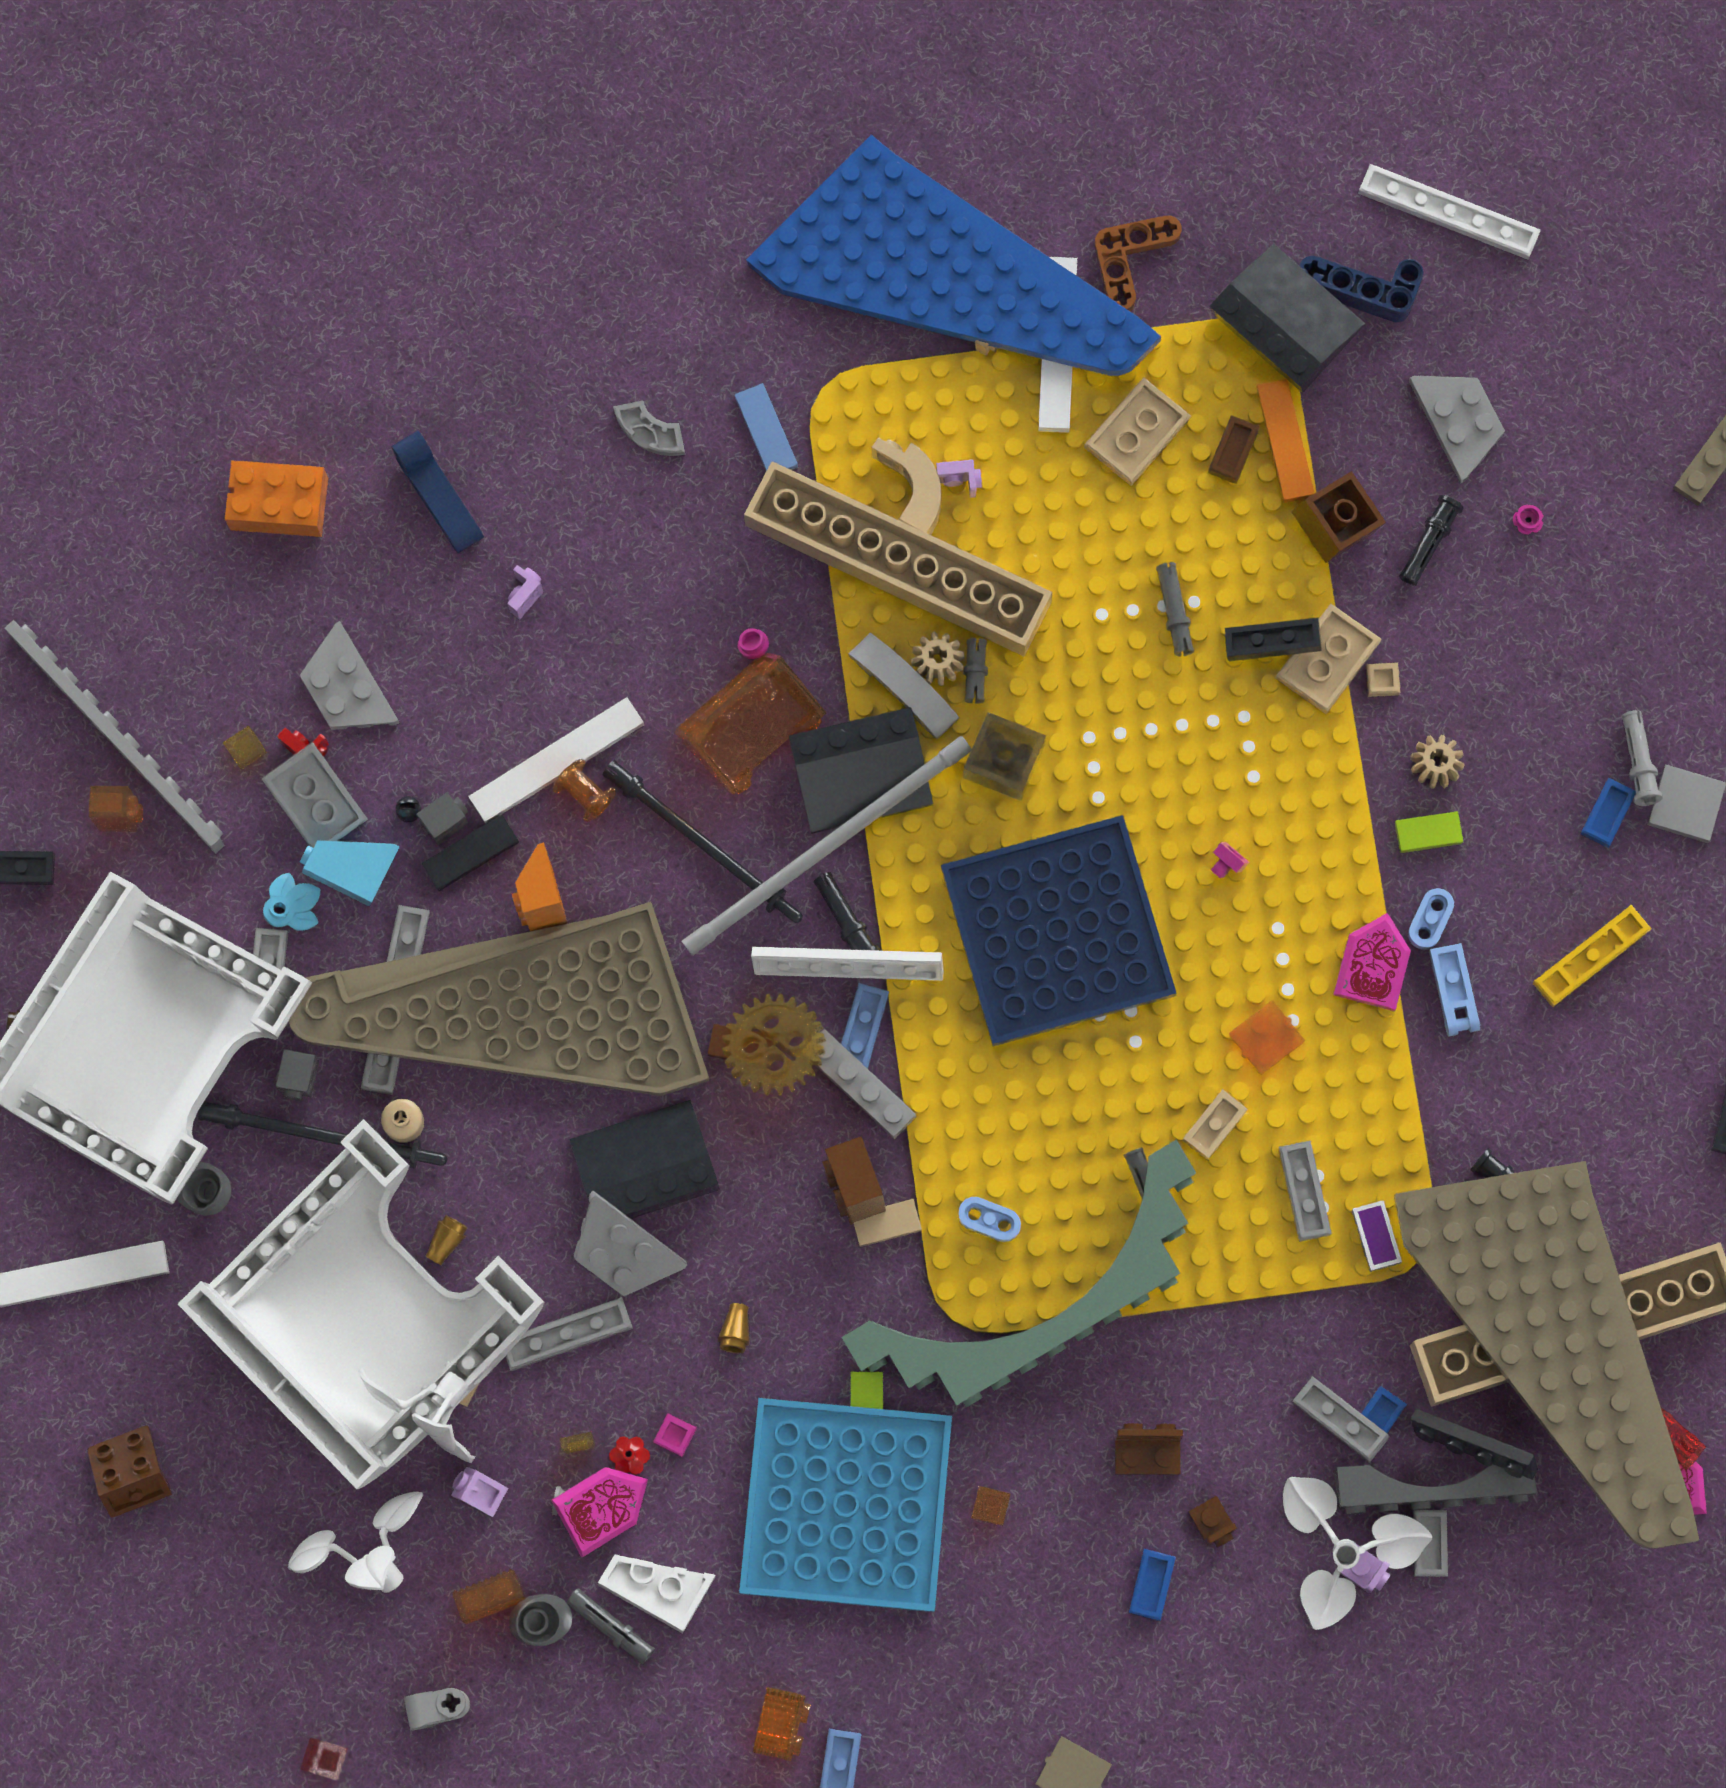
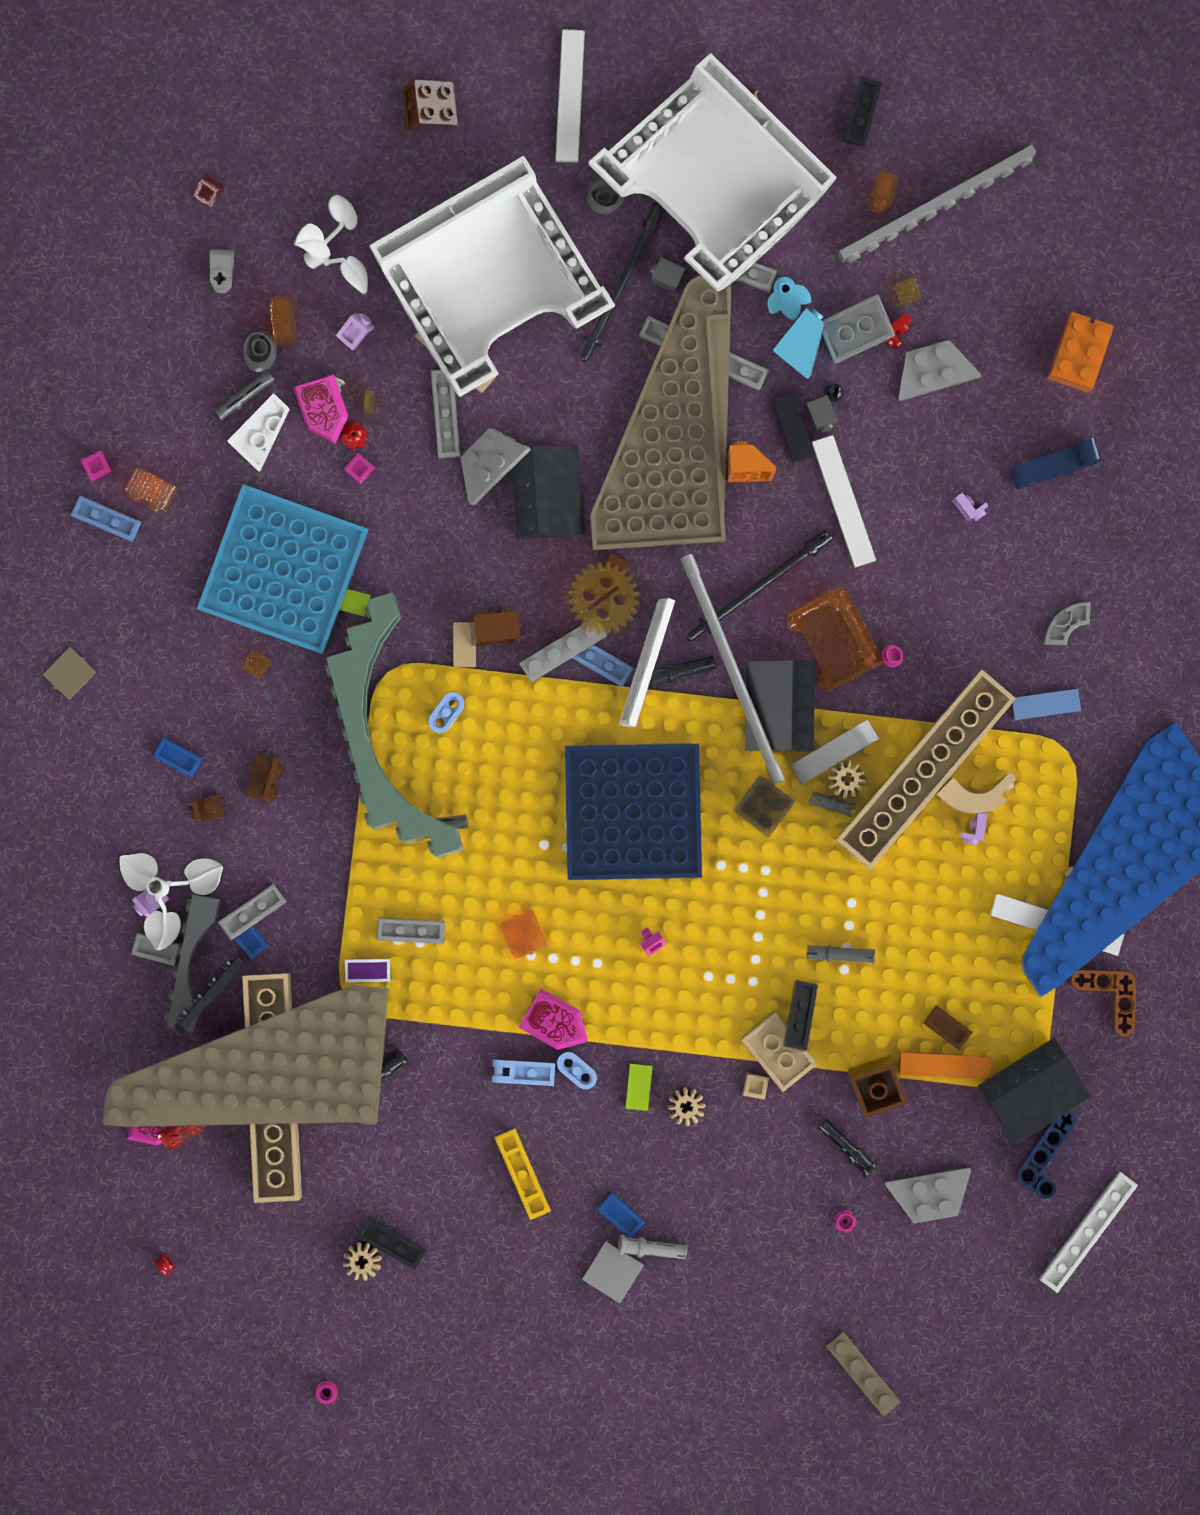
camera: 95 degrees right, 10 degrees up
white plant [358,1367,475,1463] -> none
tan head [381,1099,424,1143] -> none
pearl gold cone [425,1215,467,1265] -> none
clear orange hose [553,759,616,822] -> none
pearl gold cone [718,1303,750,1353] -> none
tan tile [1084,377,1191,486] -> none
tan plate [1182,1089,1248,1160] -> none

